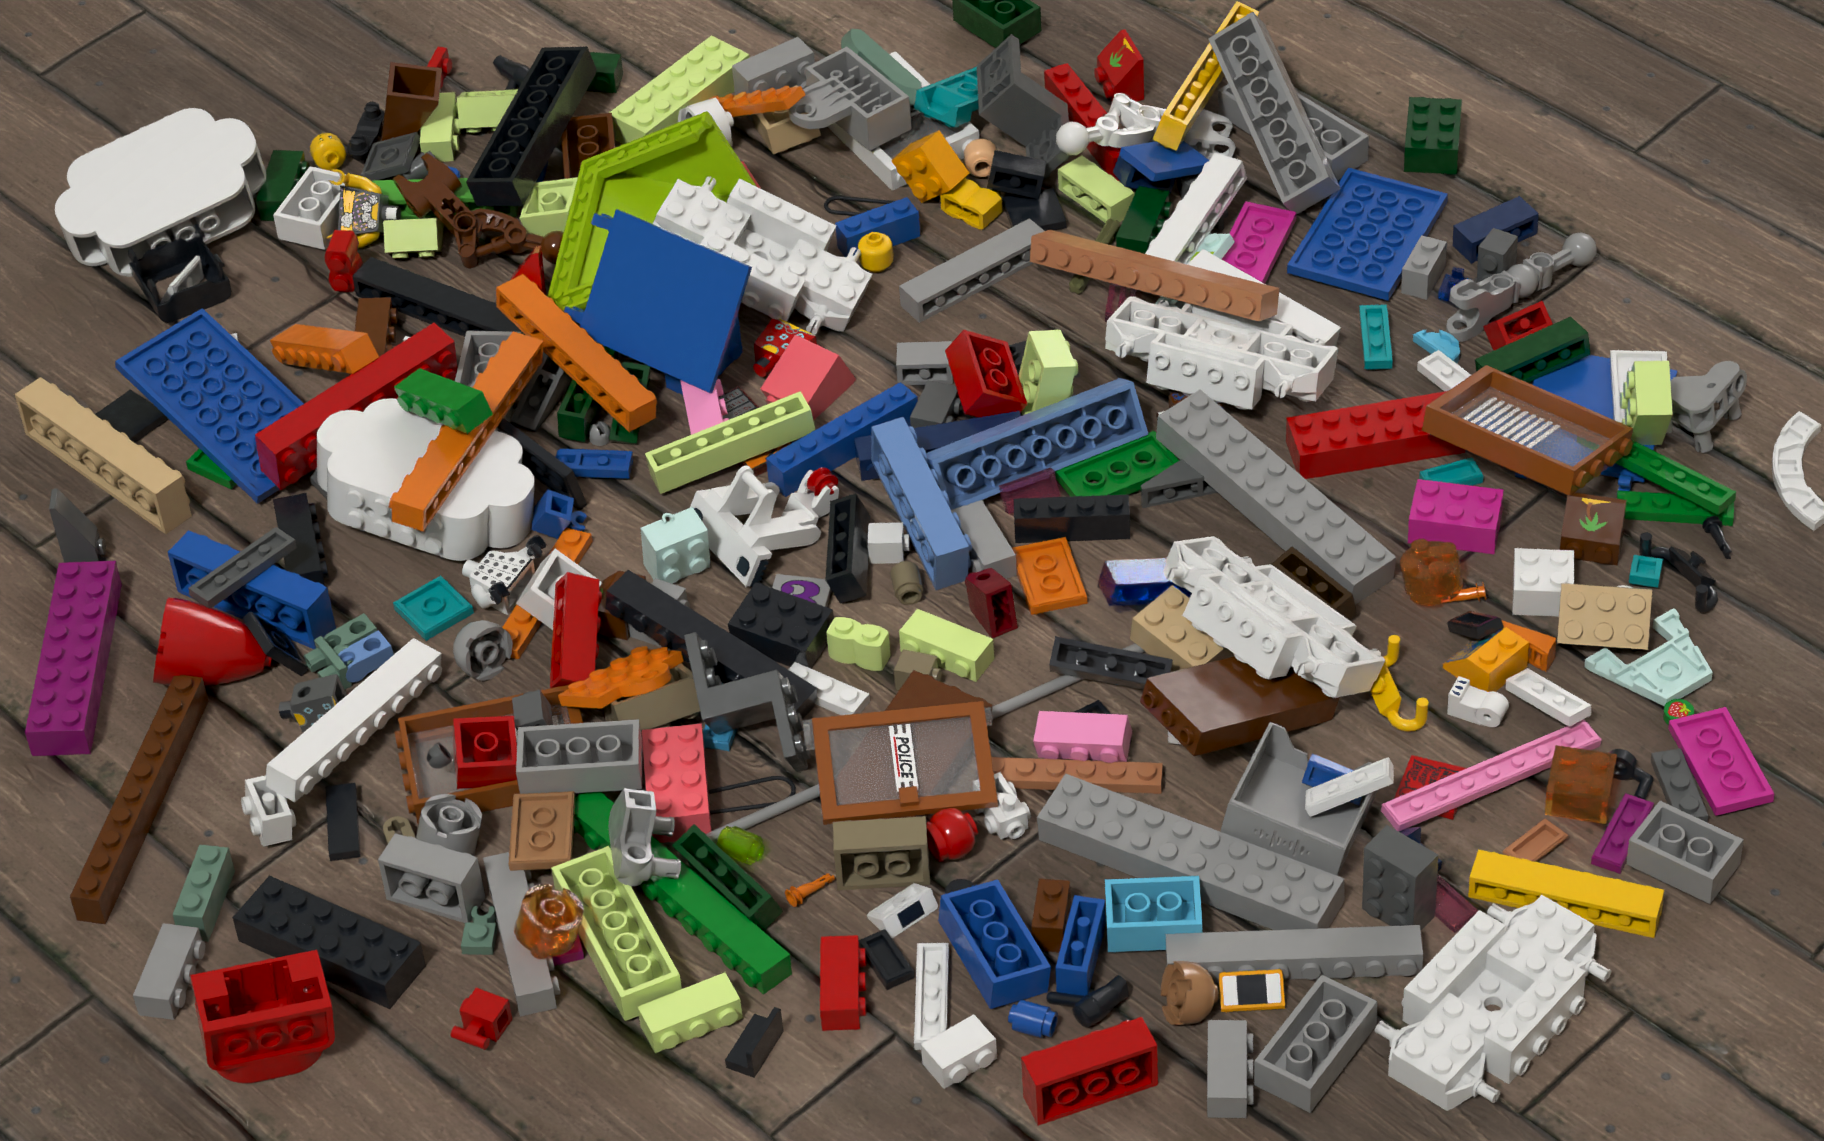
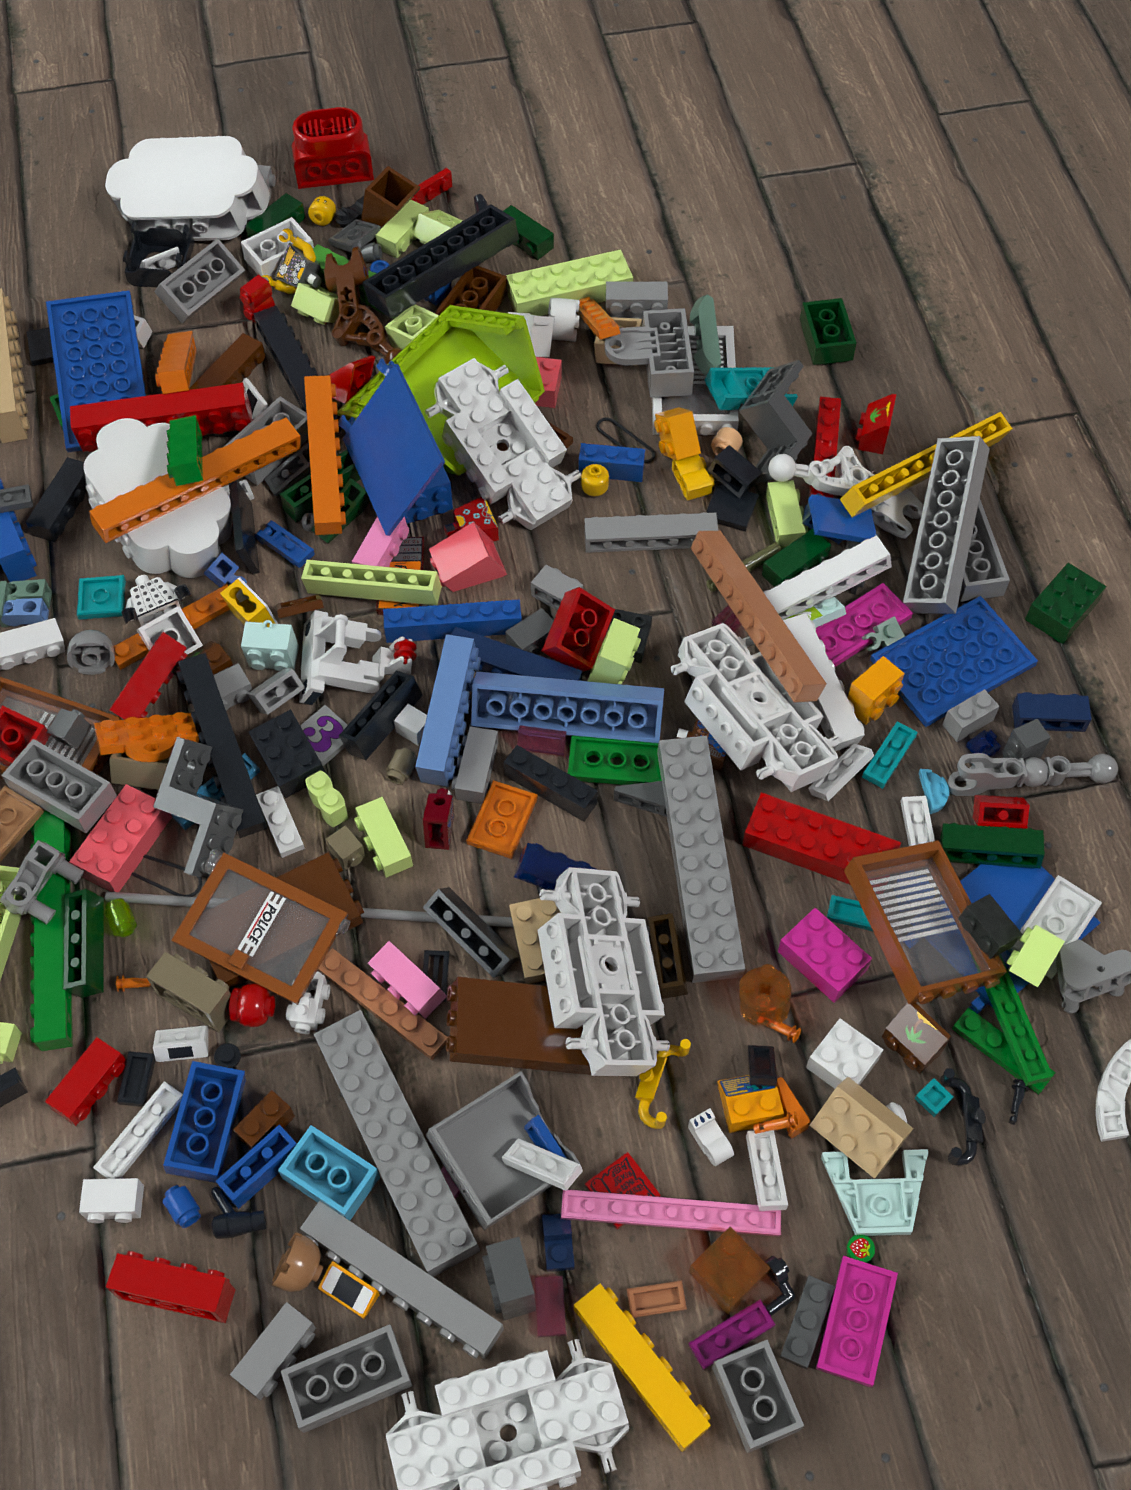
camera: 30 degrees right, 15 degrees up
none -> light grey brick [154,238,245,324]
none -> yellow piece [220,577,278,627]
none -> light grey brick [248,668,305,715]
none -> reddish brown tile [276,594,324,618]
none -> red brick [292,107,374,189]
none -> orange piece [753,1111,800,1134]
none -> white plate [808,743,874,801]
none -> light orange brick [847,656,905,725]
none -> sand green plate [862,616,905,651]
none -> pearl dark grey brick [958,894,1023,960]

